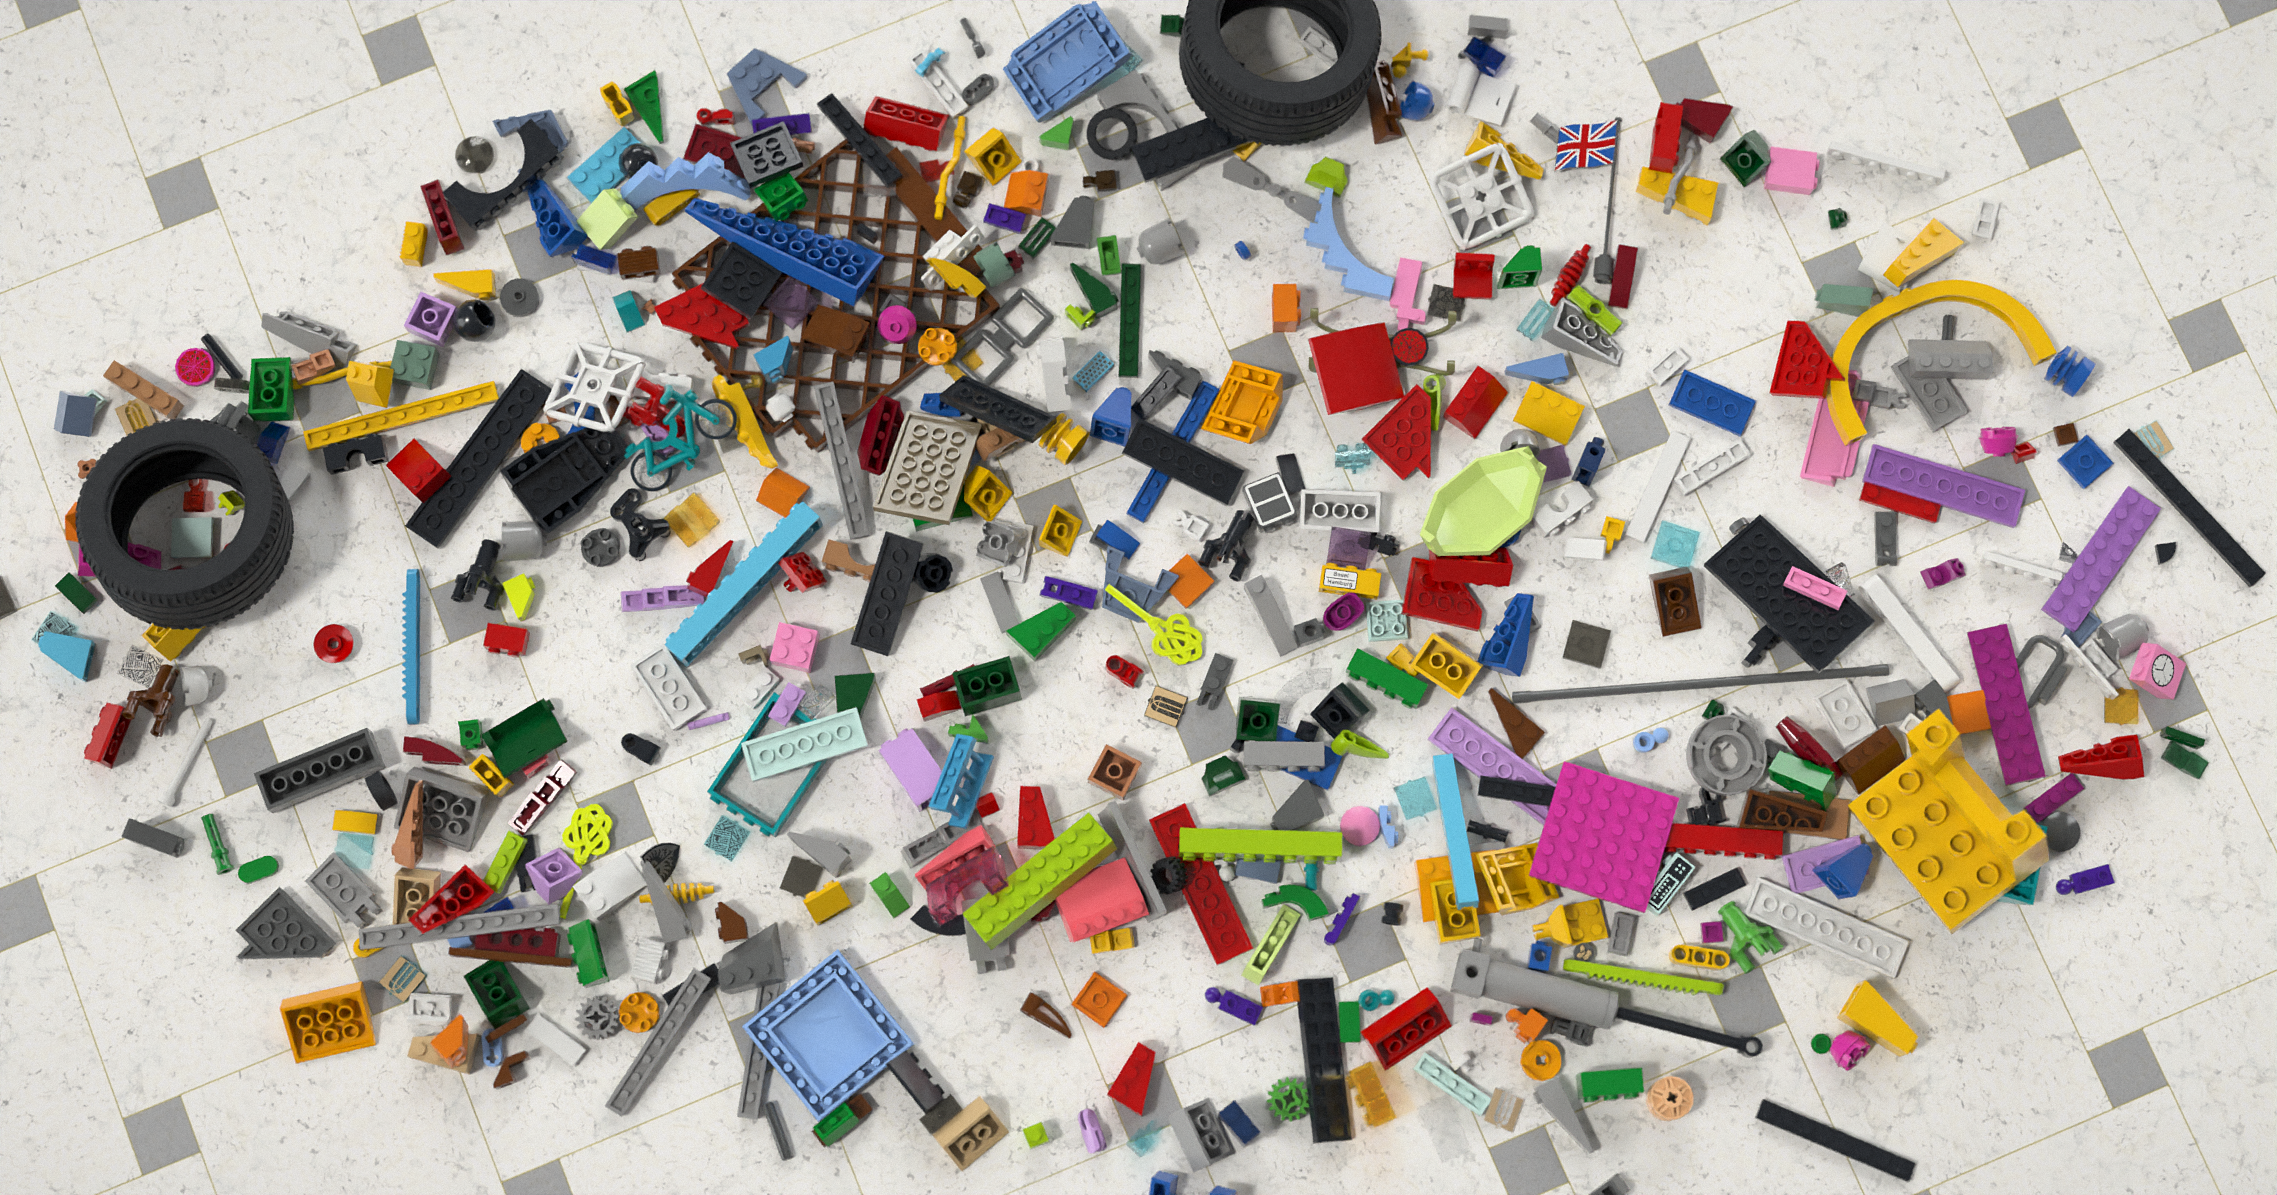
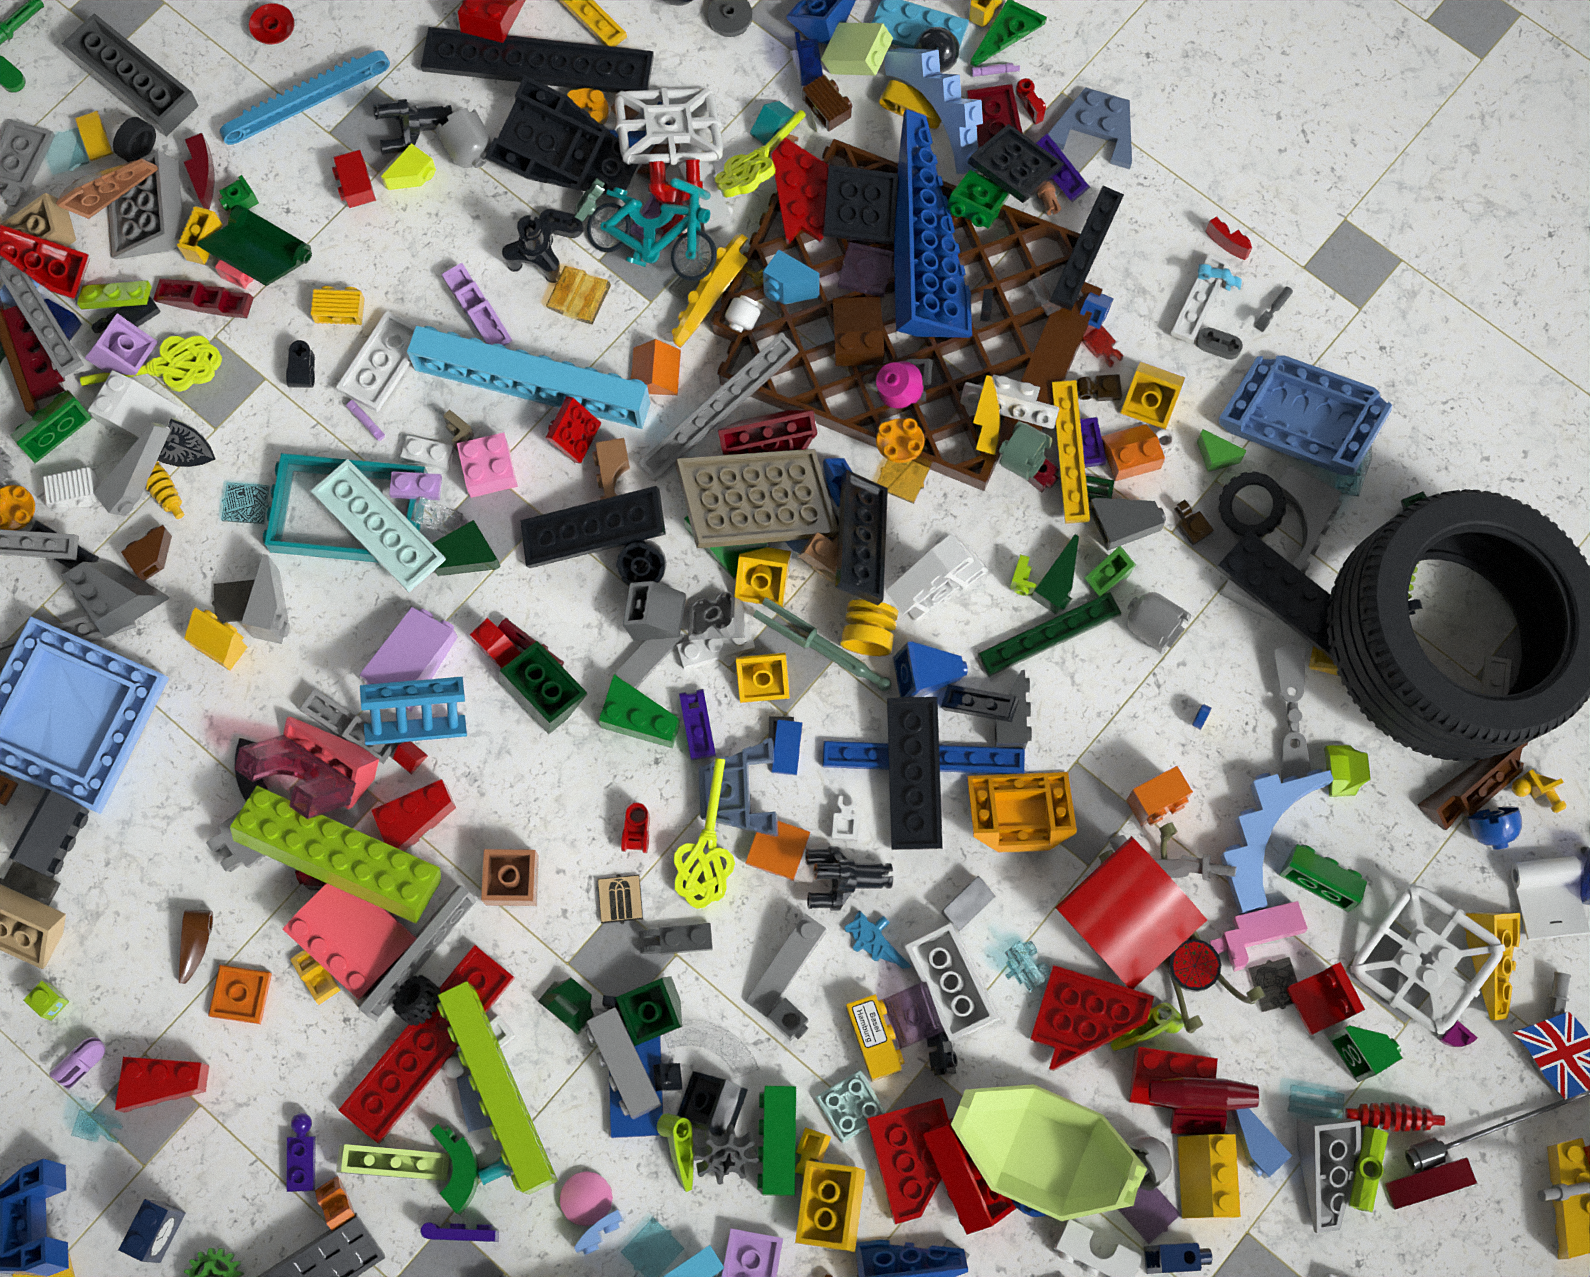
camera: 65 degrees right, 5 degrees down
dark grey dish [580,528,620,567] -> none
red slope [686,540,734,597] -> none
red slope [863,96,949,151] -> none
bright green slope [869,872,910,918] -> none
yellow bar [935,116,966,220] -> none
bright green slope [948,714,989,744] -> none
dark grey bar [951,288,1054,386] -> none
tile [1073,351,1114,392] -> none
light grey slope [1168,1098,1235,1173] -> none
dark grey brick [1242,472,1297,534] -> none
dark grey slope [1270,779,1324,831] -> none
magenta piece [1323,593,1364,631] -> none
none -> yellow brick [311,286,365,325]
none -> sand green plate [575,178,605,222]
none -> dark grey slope [623,581,686,641]
none -> dark grey gear [692,1124,759,1185]
none -> neon yellow piece [714,110,806,198]
none -> sand green piece [753,597,892,692]
none -> dark azure piece [845,910,911,969]
none -> lavender wheel [972,63,1020,77]
none -> yellow plate [1052,380,1090,524]
none -> blue brick [1080,292,1114,329]
none -> light grey sword [1109,835,1237,881]
none -> dark red plate [1148,1076,1259,1135]
none -> red slope [1205,216,1252,260]
none -> green slope [1279,844,1367,912]
none -> magenta tile [1439,1020,1478,1047]

